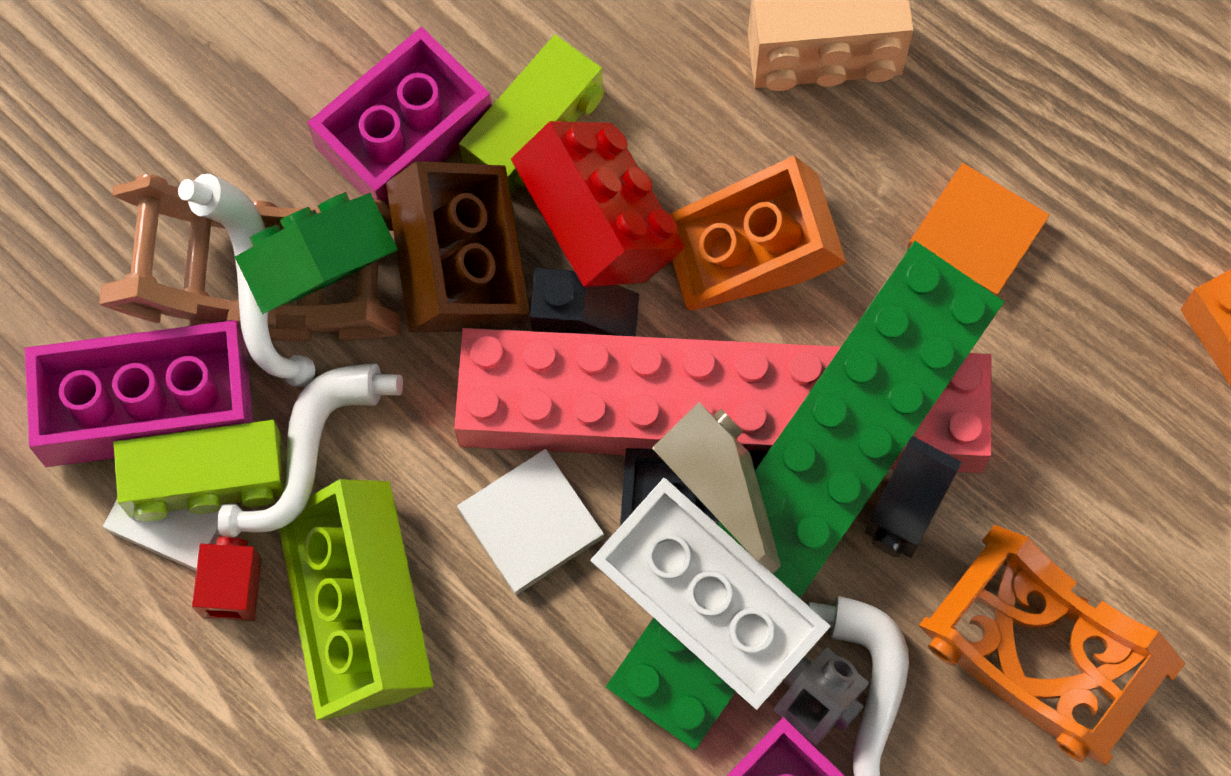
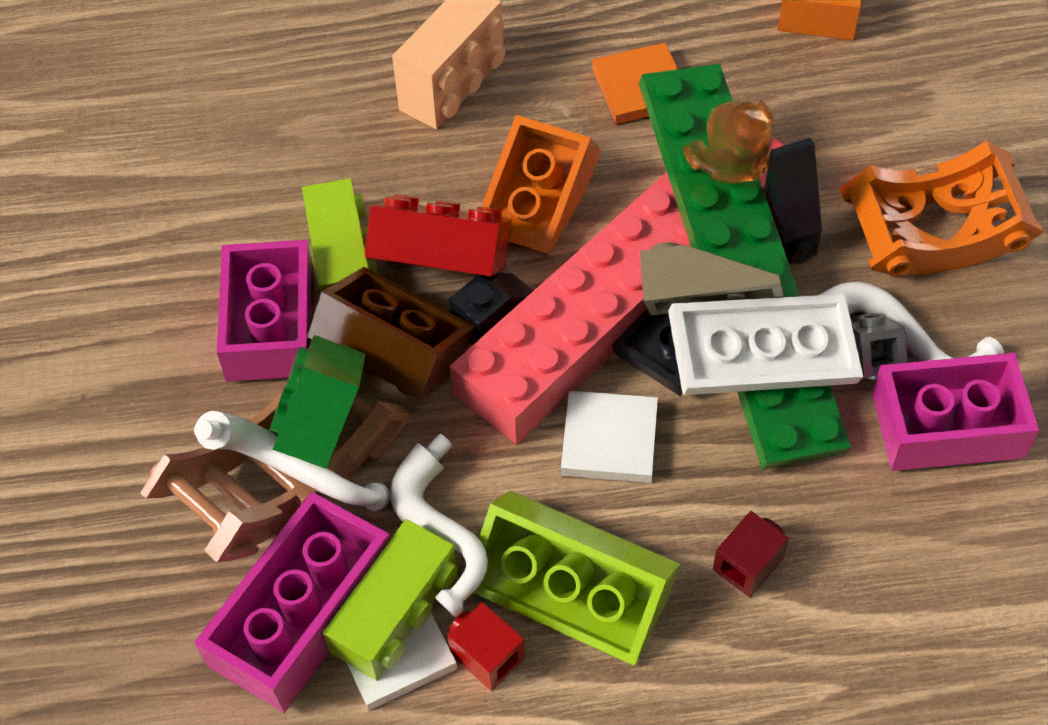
camera: 50 degrees left, 15 degrees down
none -> clear orange helmet [682,101,774,184]
none -> dark red brick [712,510,789,598]

